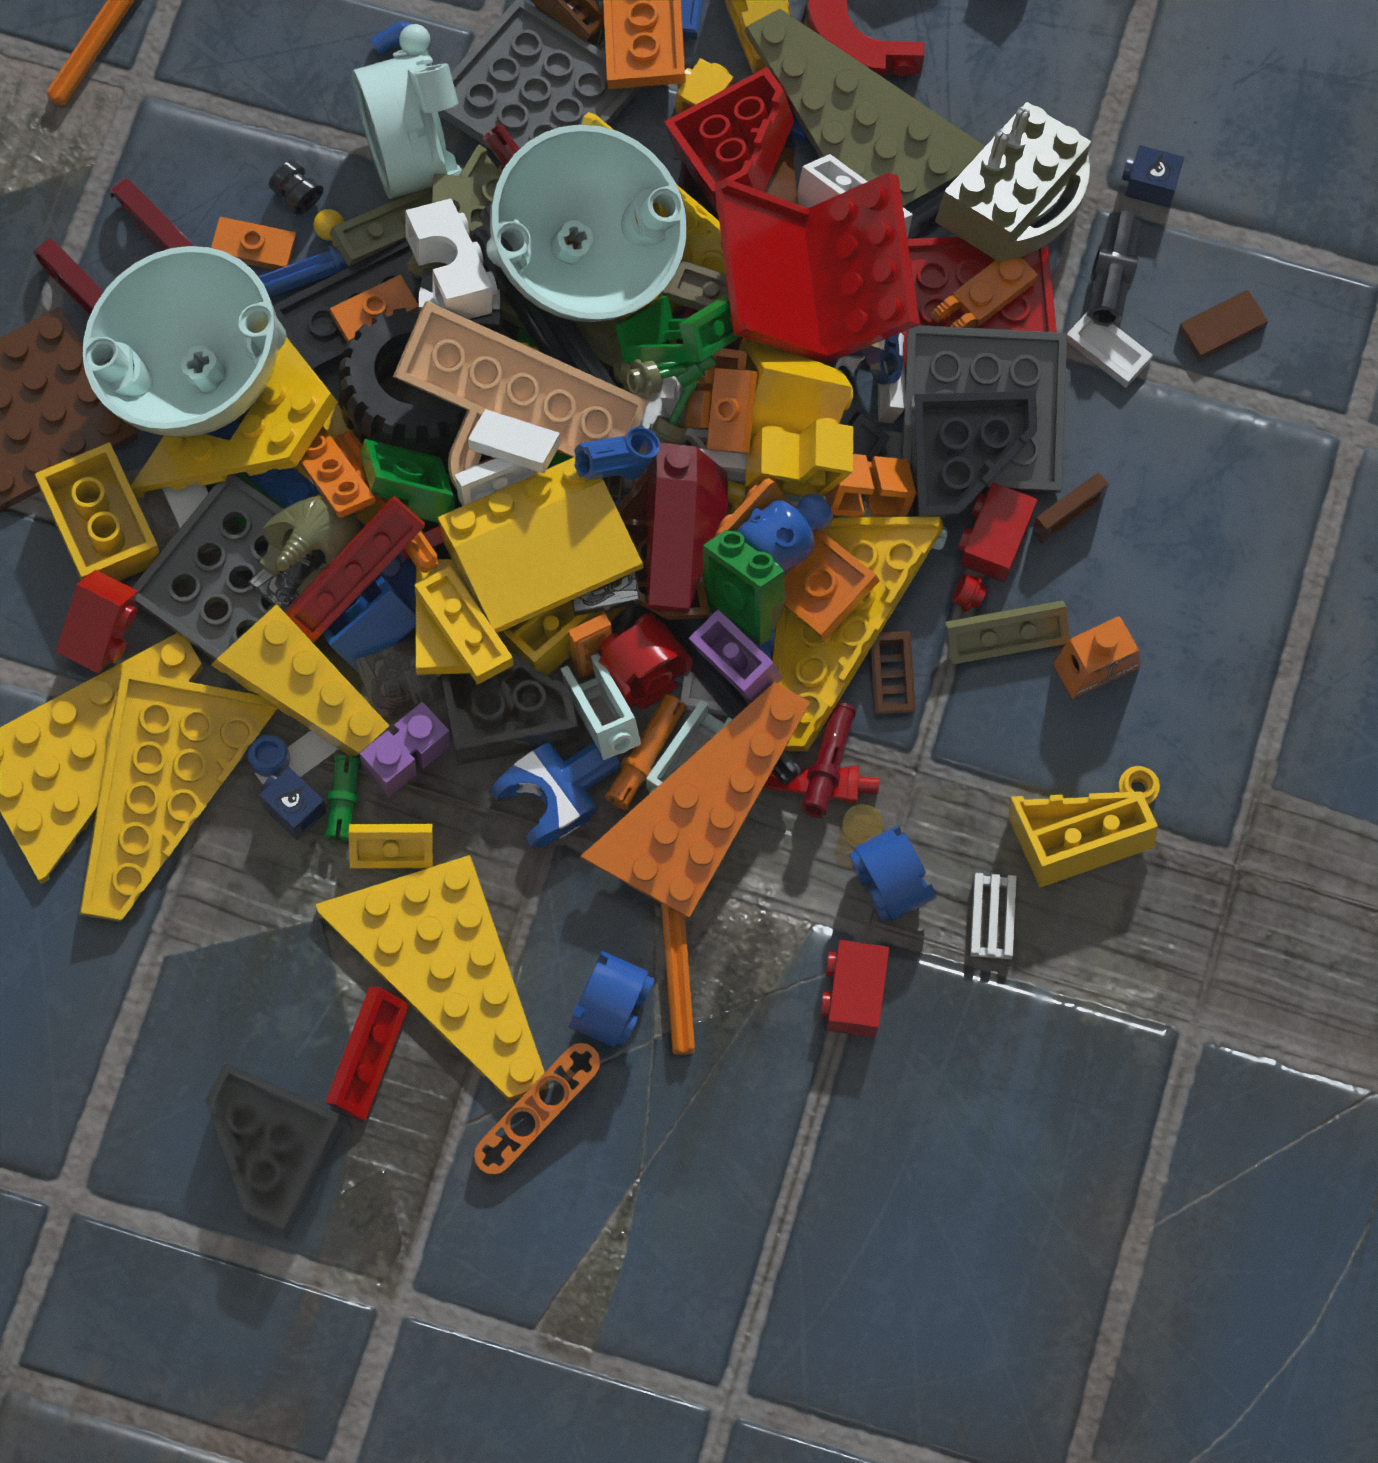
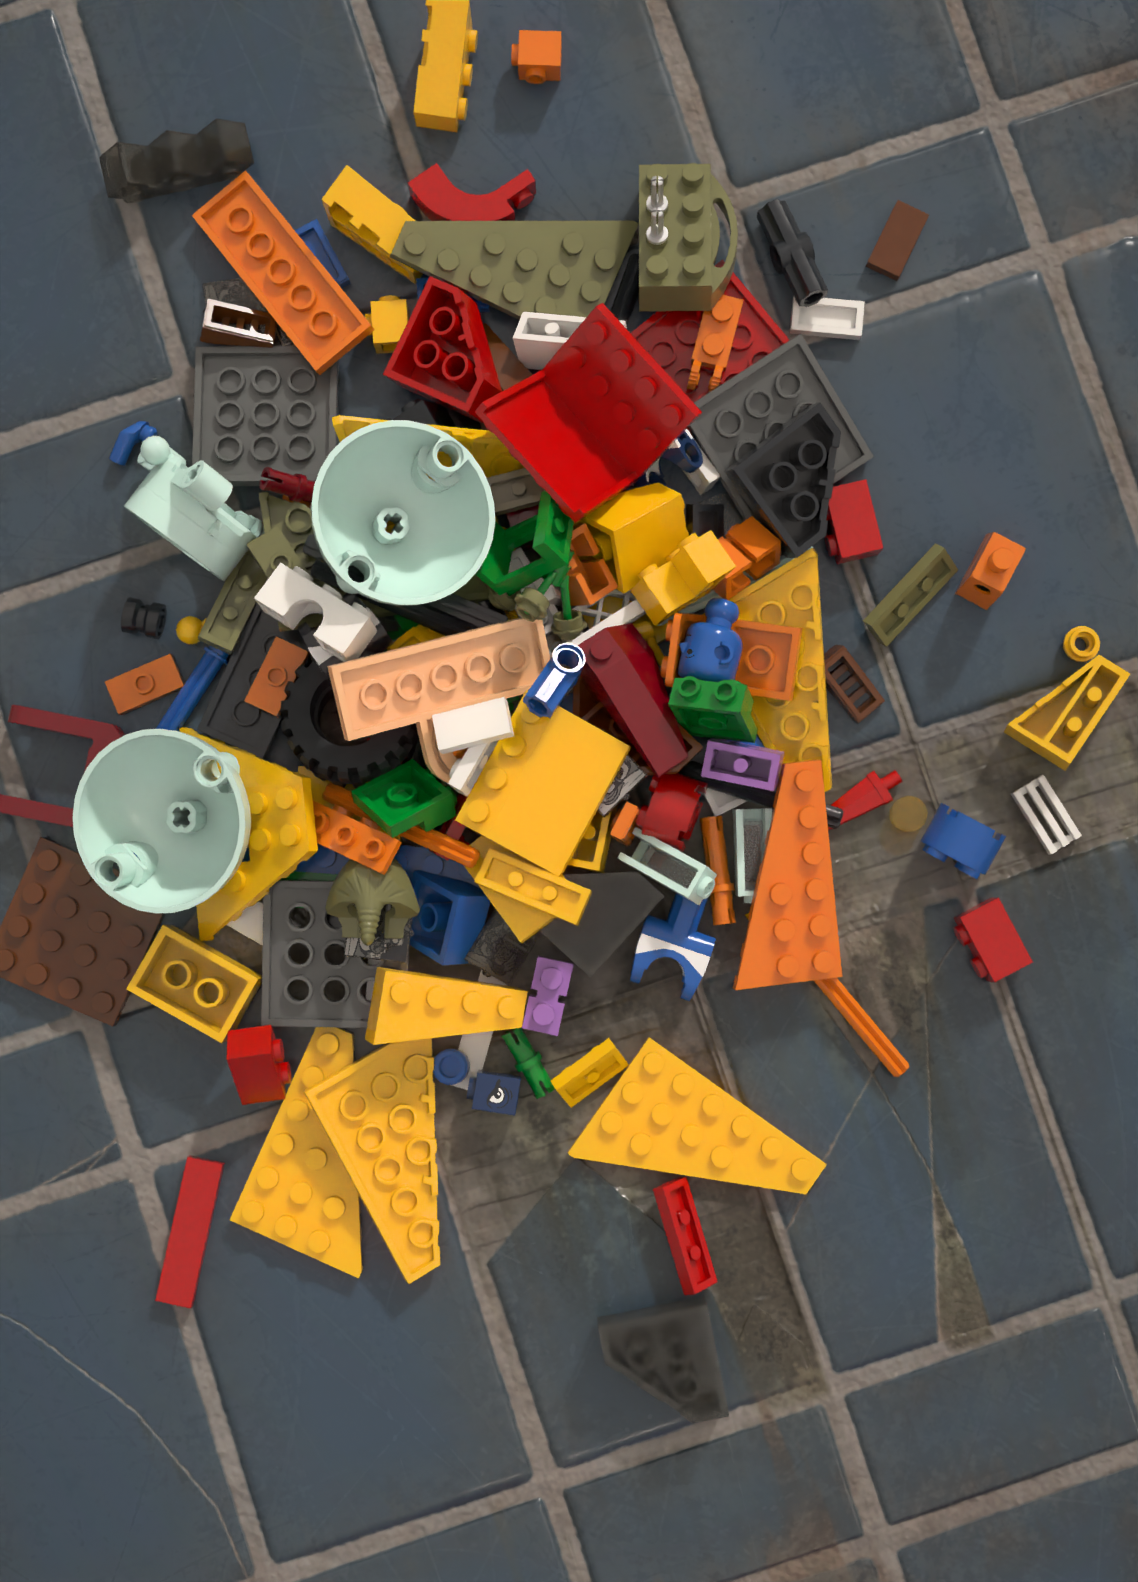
camera: 30 degrees left, 15 degrees up
red tile [284,496,425,643] -> none
orange beam [474,1043,600,1174] -> none
blue brick [568,951,654,1048] -> none
orange plate [707,368,757,453] -> none
dark red pin [801,702,856,818] -> none
red plate [952,573,987,612] -> none
reddish brown tile [1032,472,1109,544] -> none
dark blue brick [1121,145,1184,208] -> none

